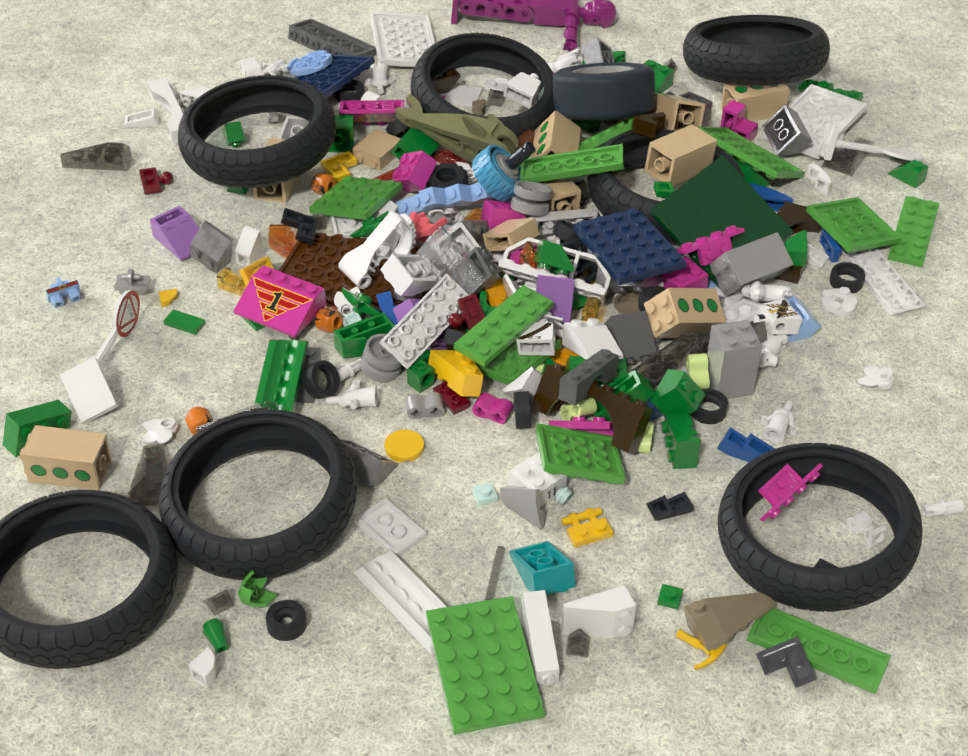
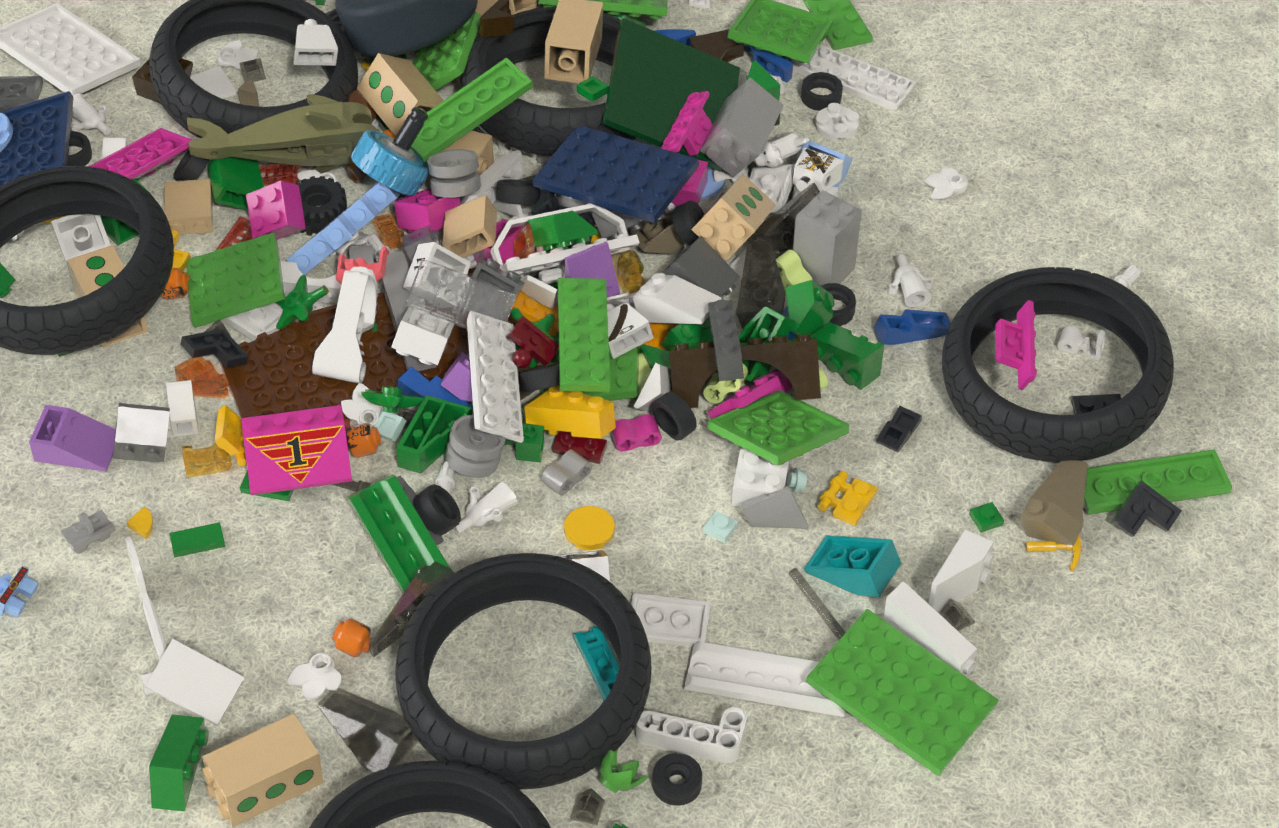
camera: 40 degrees left, 5 degrees up
none -> white beam [636,707,747,763]

